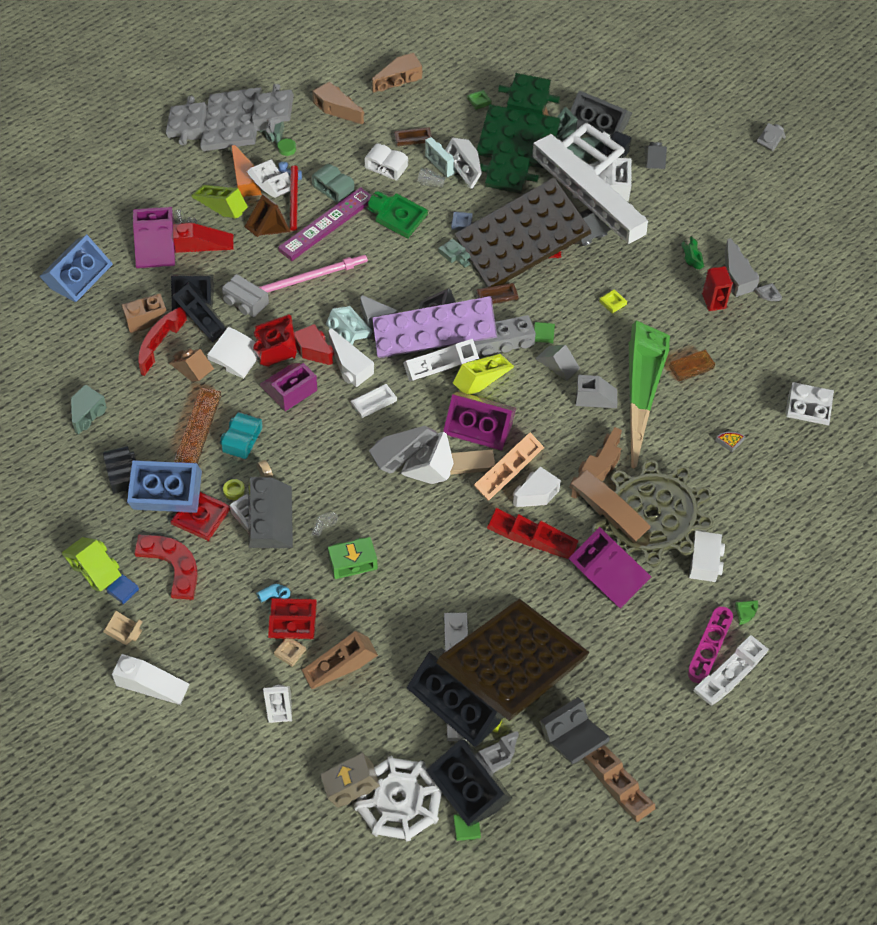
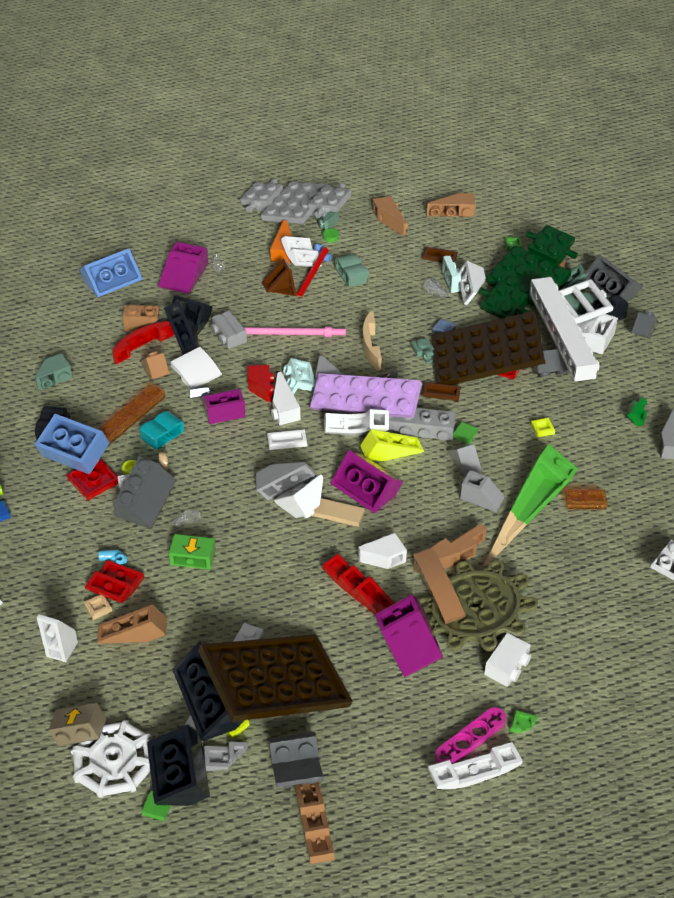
camera: 25 degrees right, 10 degrees down
red plate [135,534,198,600] -> none
red slope [173,223,234,253] -> none
lime slope [191,185,248,219] -> none
red slope [253,314,297,367] -> none
magenta tile [278,187,372,261] -> none
white brick [365,144,408,181] -> none
green plate [368,191,428,239] -> none
light nougat slope [474,432,544,501] -> none
red brick [702,266,733,311] -> none
tile [715,432,745,452] -> none
none -> tile [189,387,209,397]
none -> tan slope [363,312,382,371]

